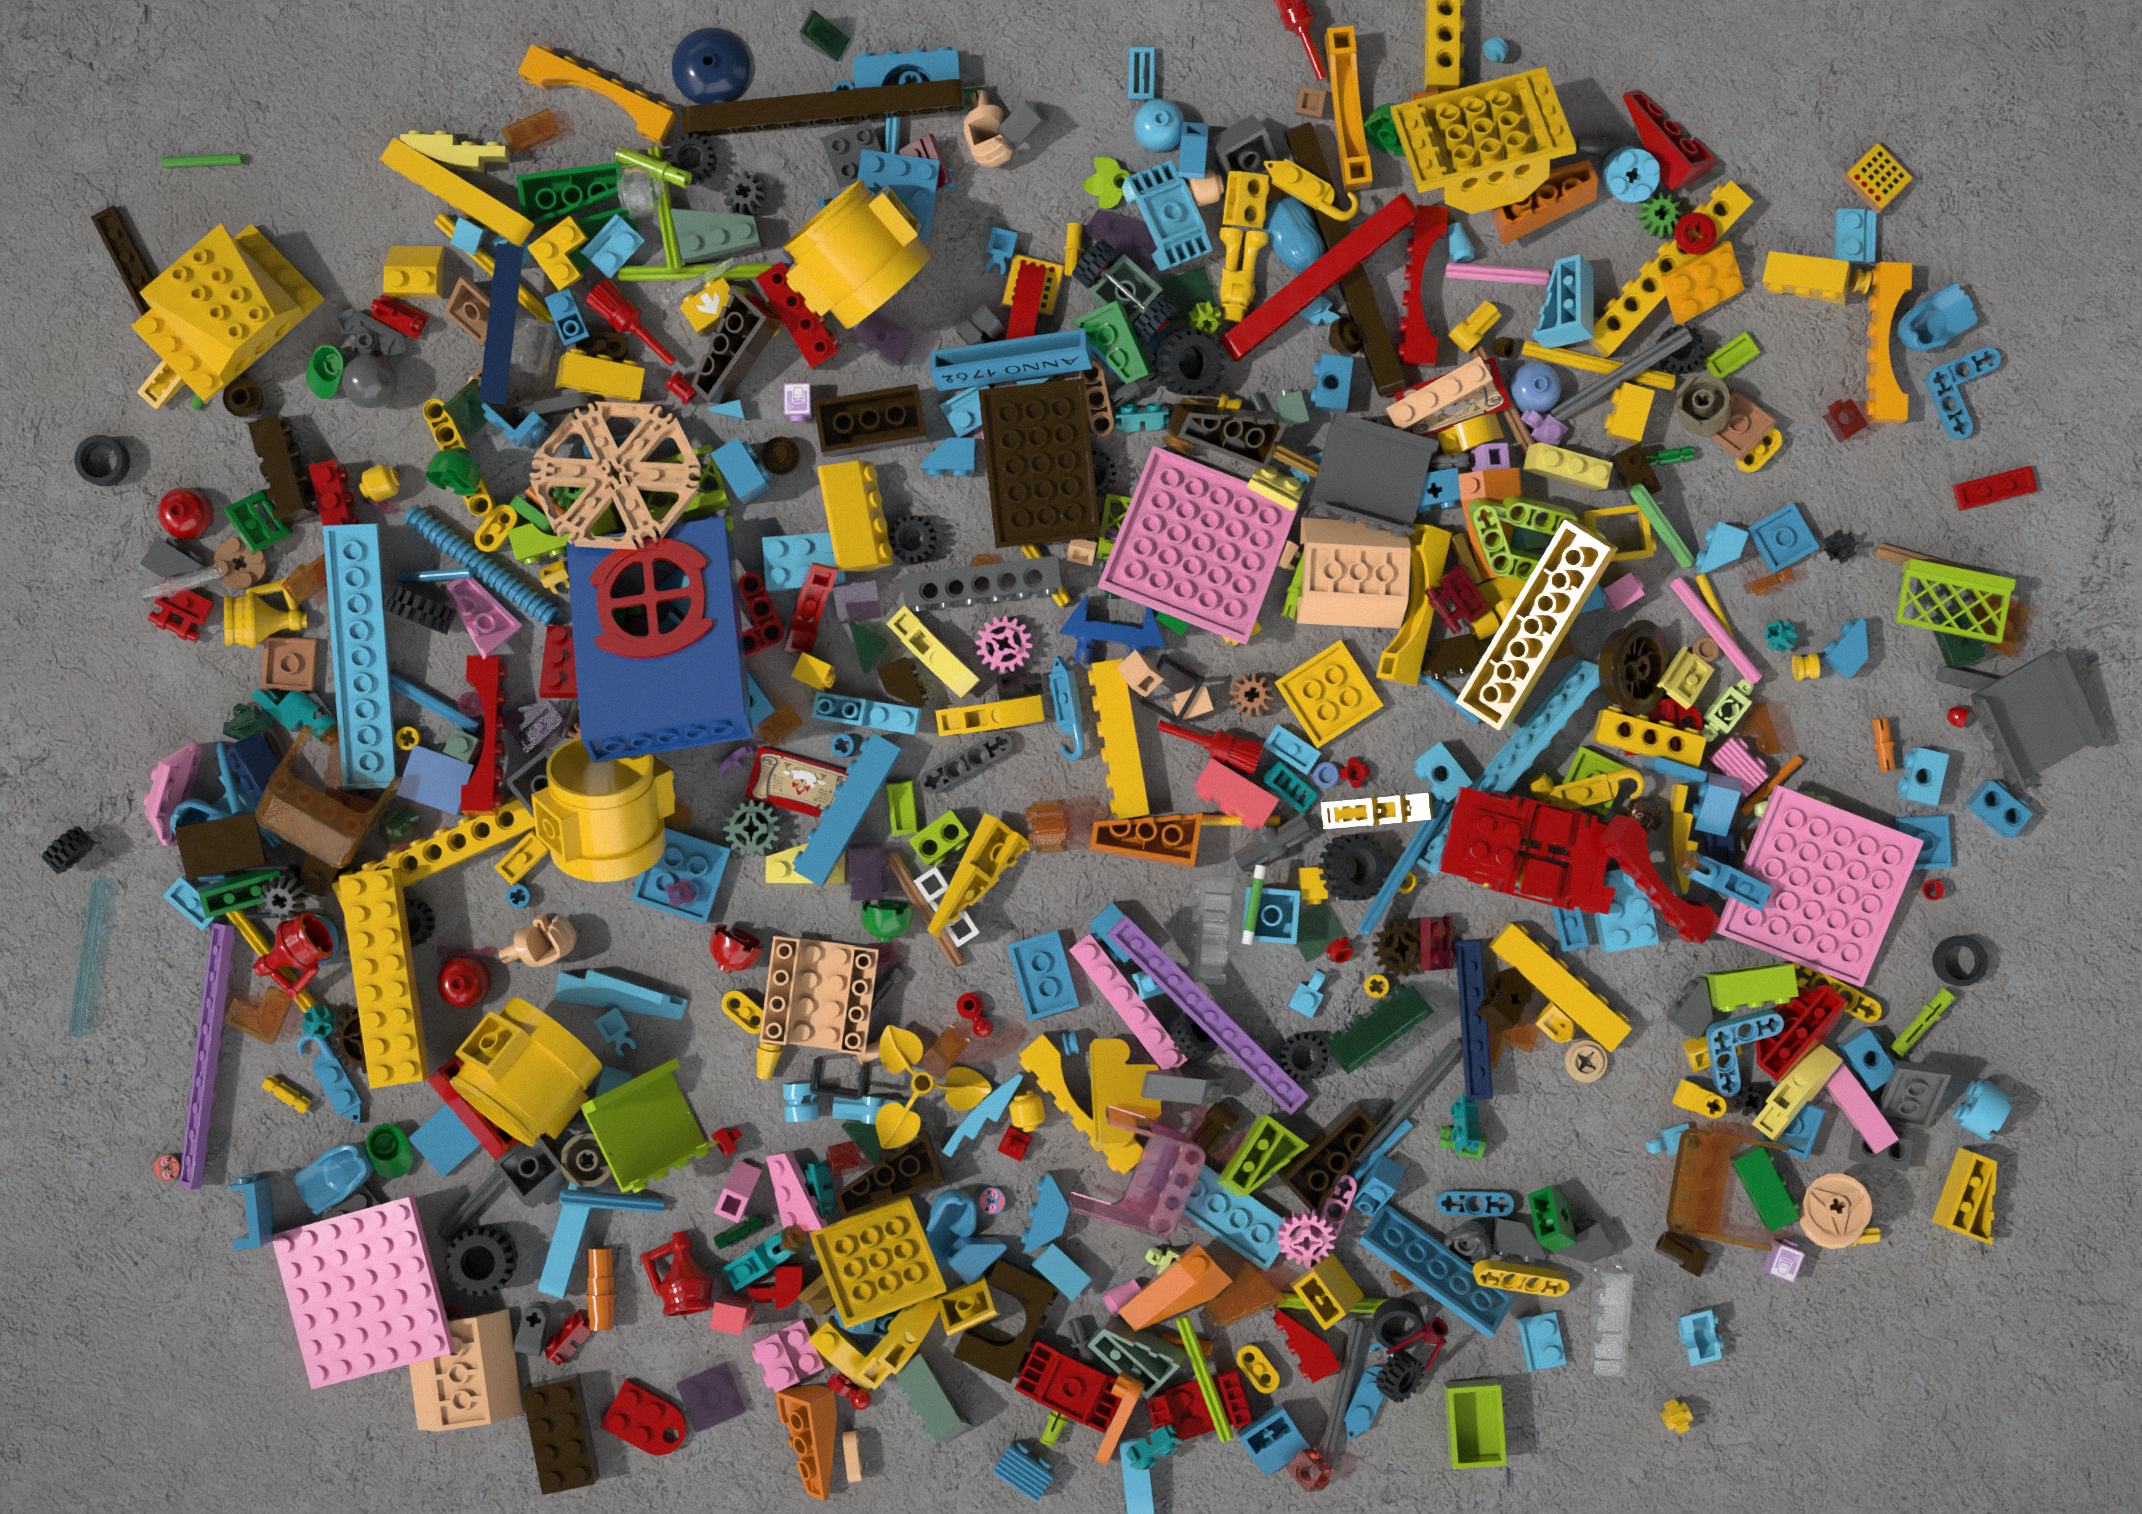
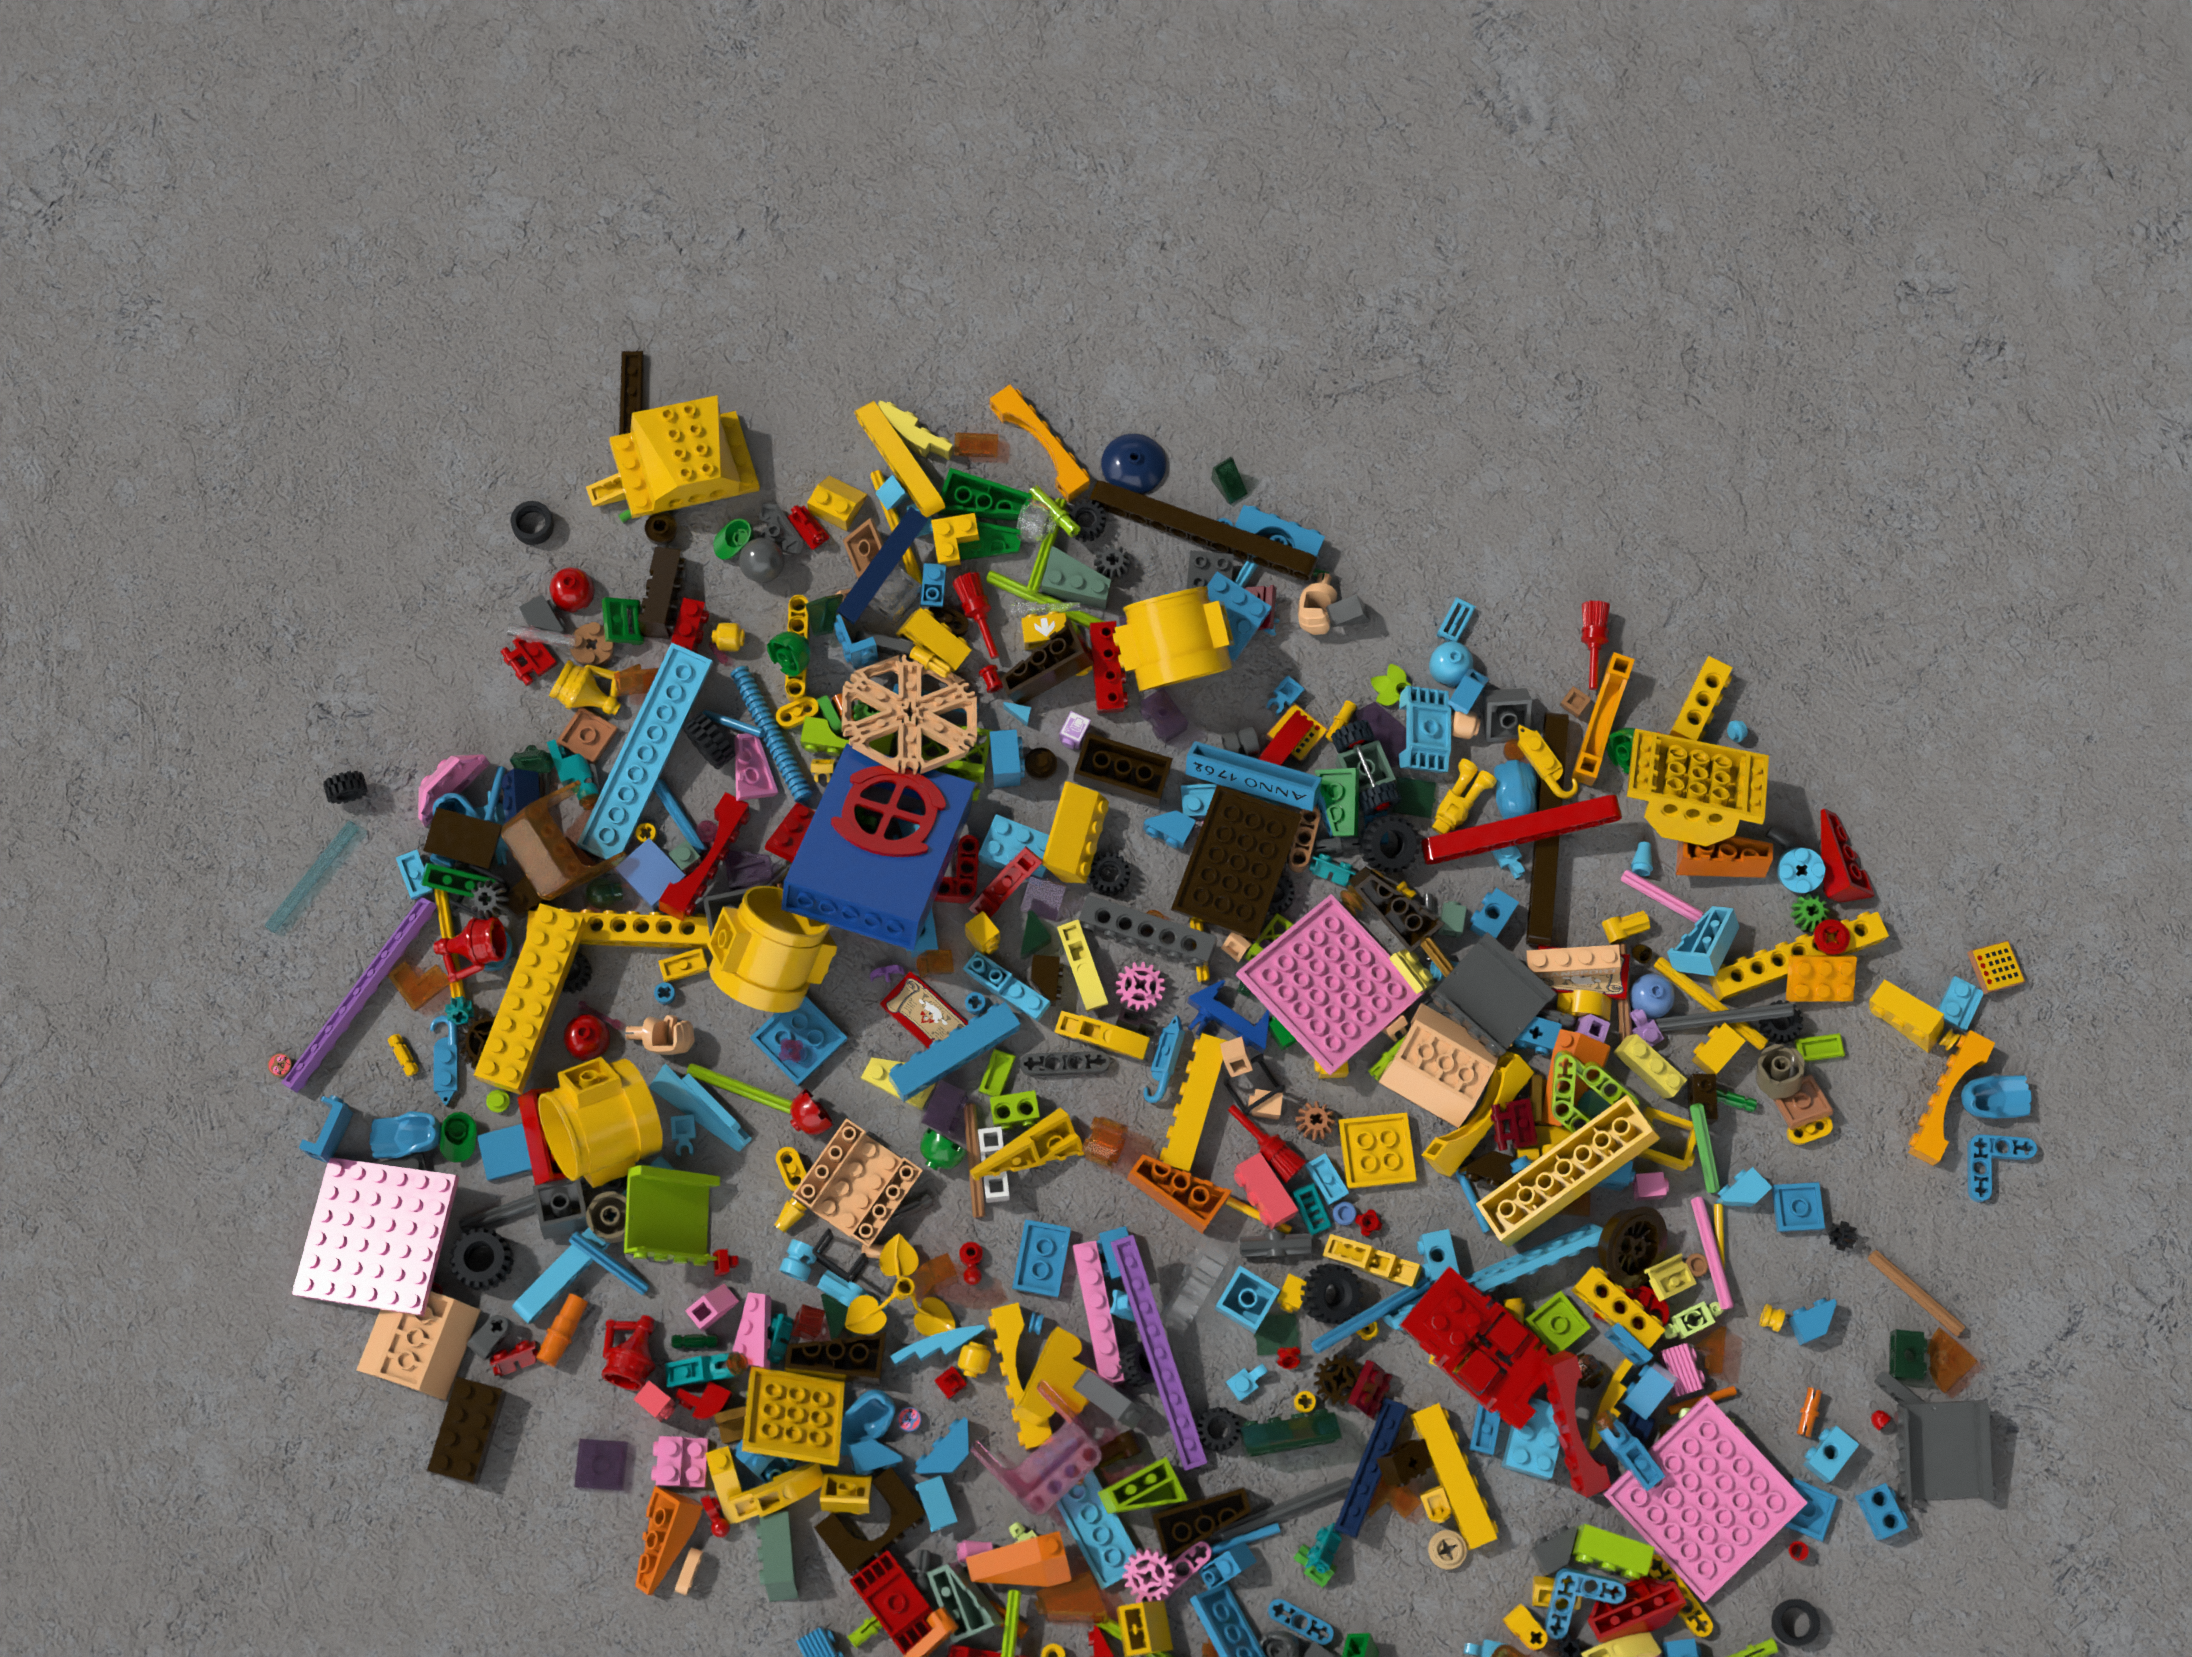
camera: 20 degrees right, 15 degrees down
bright green bar [162,153,243,168] -> none
medium azure plate [581,213,645,278] -> none
red plate [600,1379,687,1456] -> none
clear orange tile [666,805,693,831] -> none
sand green gear [723,800,782,857] -> none
clear pink plate [869,942,898,970] -> none
lime gear [1189,301,1222,334] -> none
yellow brick [1222,171,1269,229] -> none
bright green bar [1242,865,1266,945] -> none
dark brown plate [1328,317,1361,357] -> none
red arch [1398,205,1448,368] -> none
yellow plate [1542,768,1645,810] -> none
clear orange plate [1744,568,1794,596] -> none
teal gear [1763,619,1798,653] -> none
clear red brick [1822,398,1869,442] -> none
lime fence [1894,559,2016,644] -> none
red tile [1952,466,2038,511] -> none
none -> lime plate [486,1089,510,1113]
none -> lime axle [686,1063,792,1114]
none -> yellow axle [909,645,951,678]
none -> dark azure plate [1510,1155,1533,1173]

